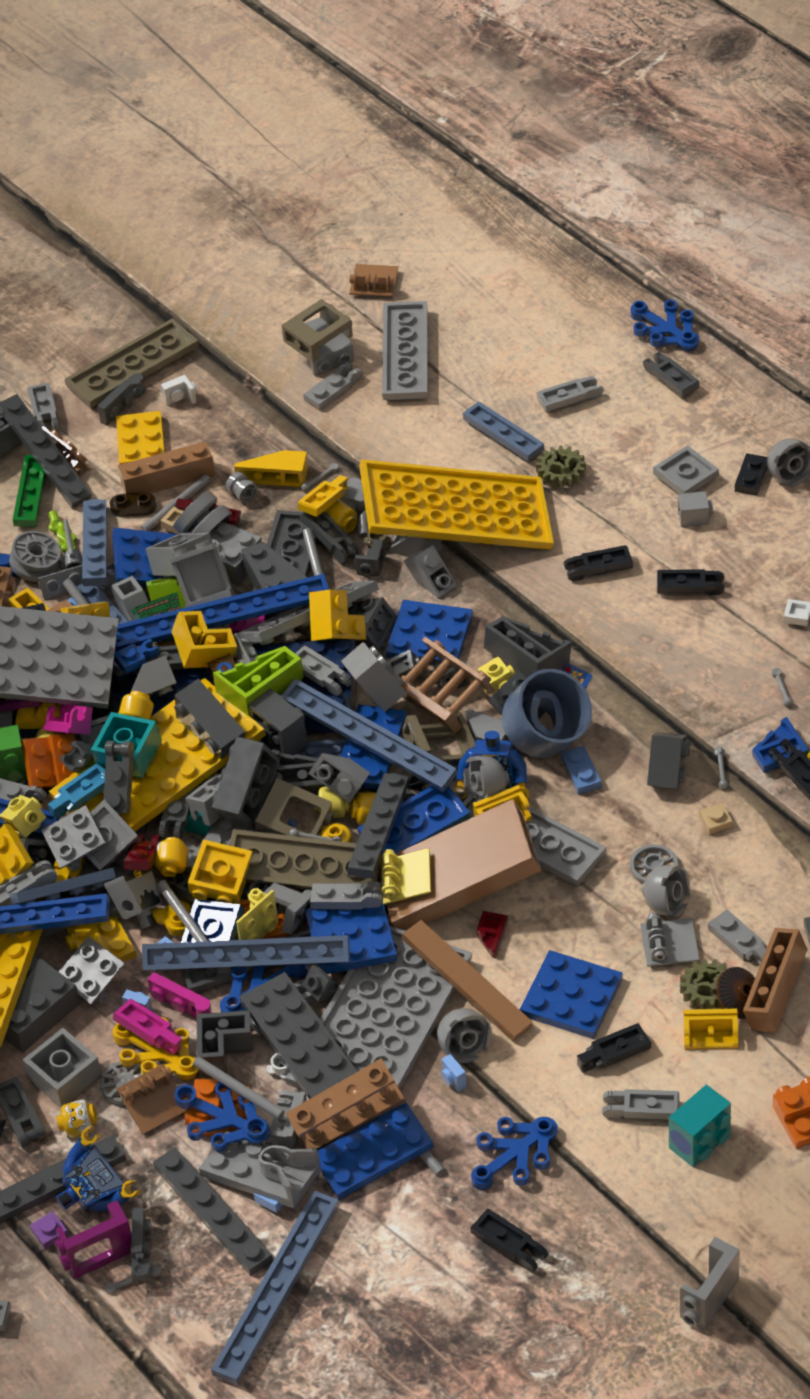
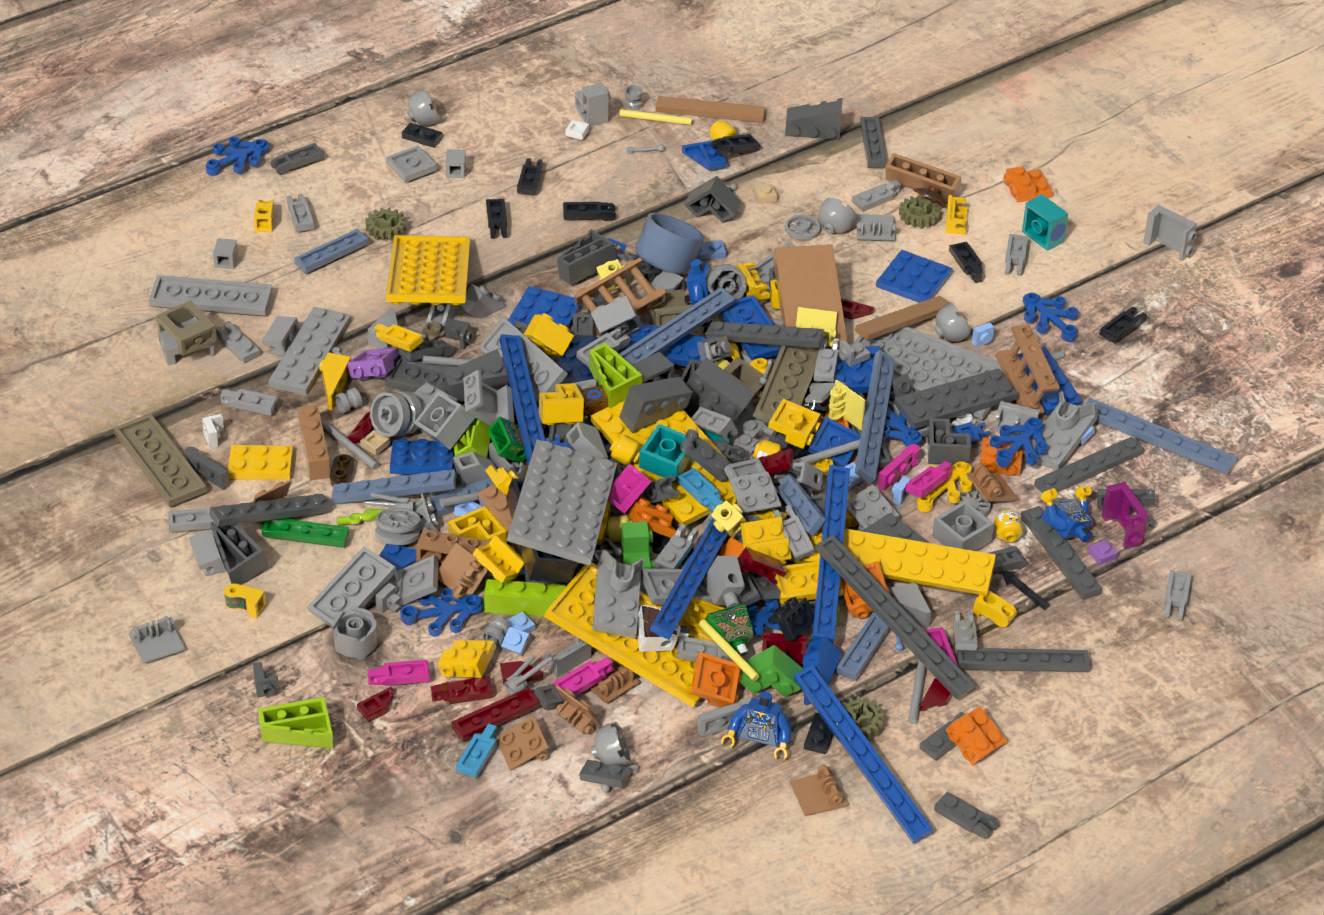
camera: 90 degrees left, 5 degrees down
light grey bar [193,1056,285,1120] -> none
medium nougat hinge [349,264,399,297] -> none
none -> light grey brick [213,238,238,269]
none -> light grey hinge [220,389,278,416]
none -> yellow leg [254,200,274,232]
none -> light grey hinge [262,316,300,357]
none -> light grey plate [269,307,351,395]
none -> medium lavender plate [347,347,400,380]
none -> black hinge [563,202,616,221]
none -> light grey bracket [839,340,870,367]
none -> blue plate [952,422,990,445]

